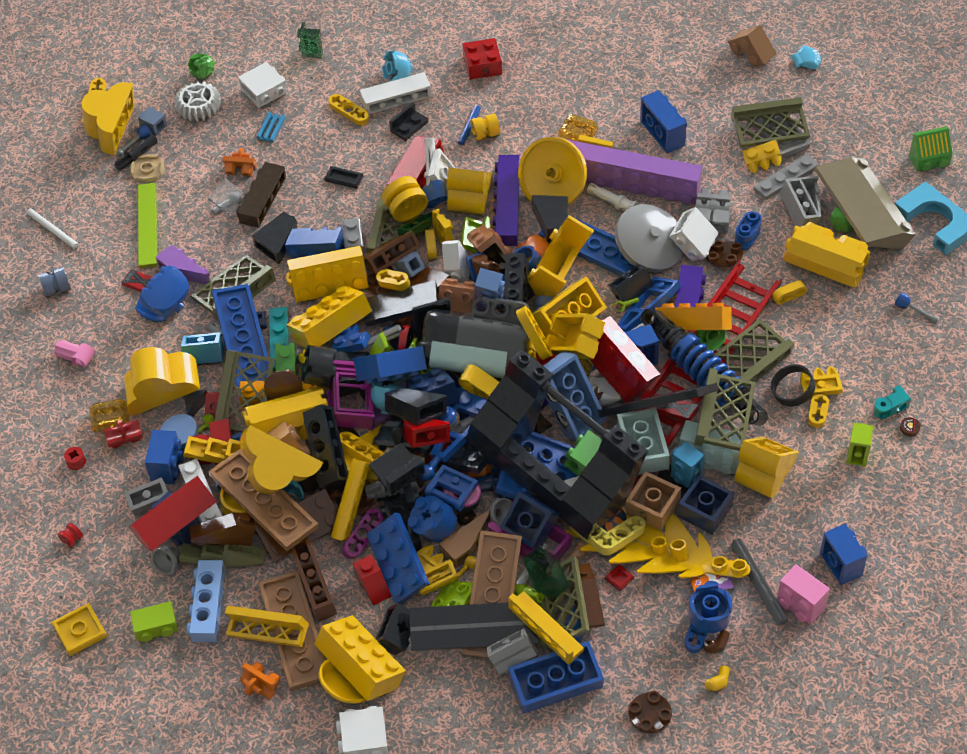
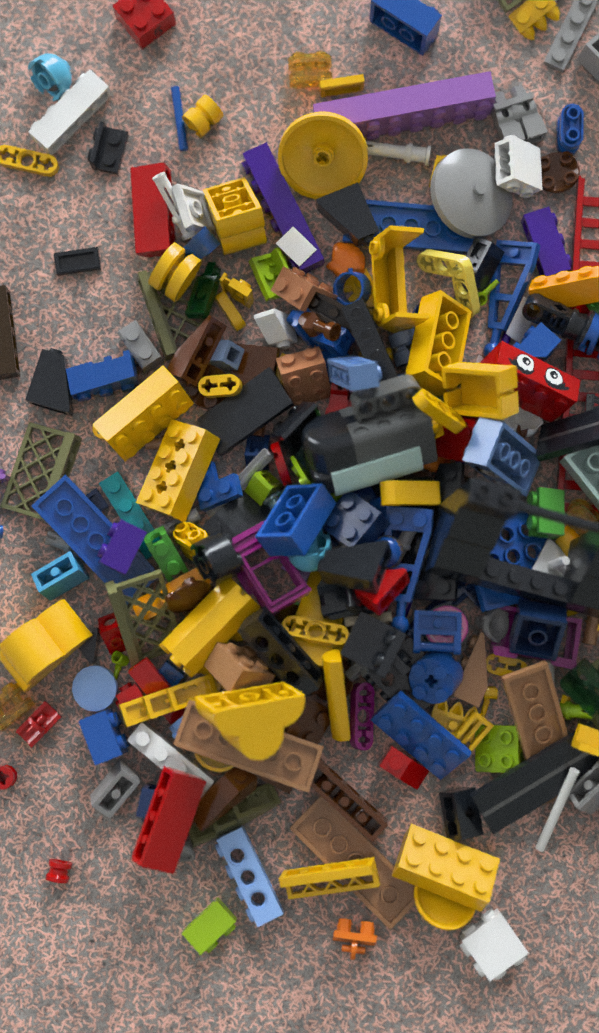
camera: 25 degrees left, 30 degrees up
yellow plate [51,603,108,657] -> none
none -> dark purple brick [97,519,147,575]
none -> white sticker [276,227,317,266]
none -> light yellow beam [416,249,480,319]
none -> white bar [535,767,579,852]

